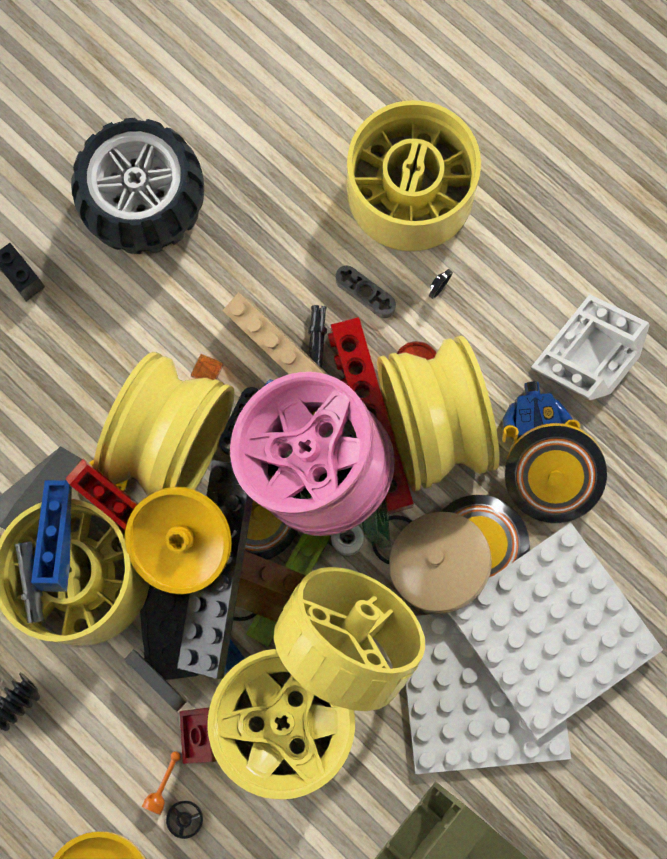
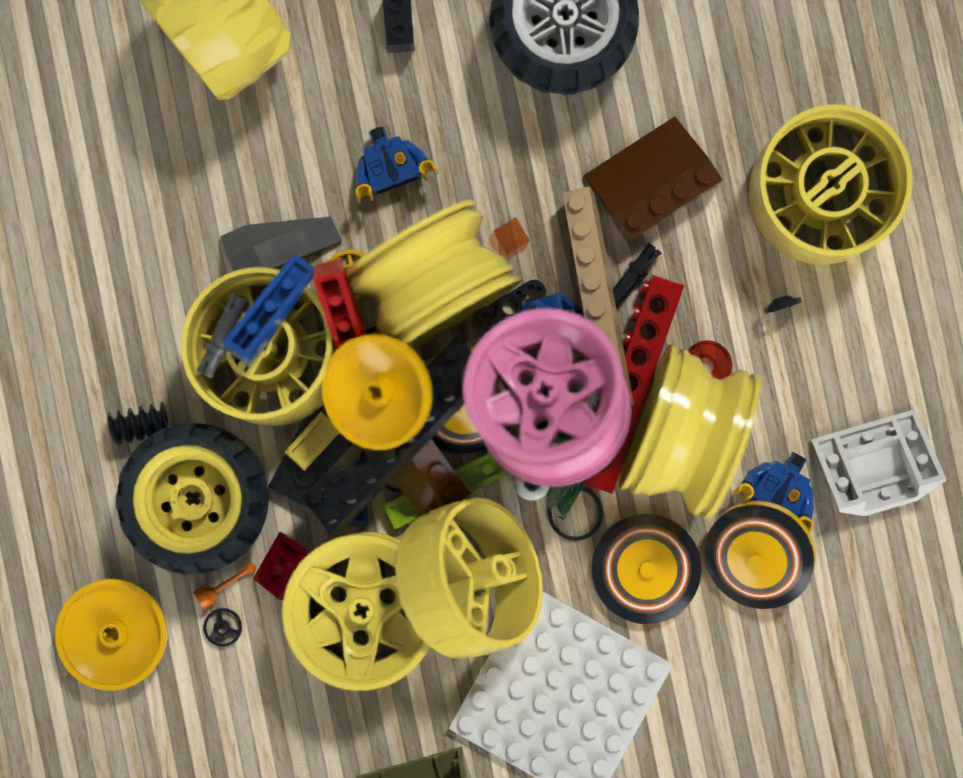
camera: 30 degrees right, 10 degrees up
dark grey beam [124,649,186,712] -> none
dark grey beam [336,265,396,318] -> none
tan dish [389,512,492,613] -> none
white plate [448,522,663,740] -> none
none -> wheel [116,423,269,574]
none -> light yellow tile [284,411,340,471]
none -> blue torso [355,126,438,204]
none -> reddish brown slope [584,116,723,243]

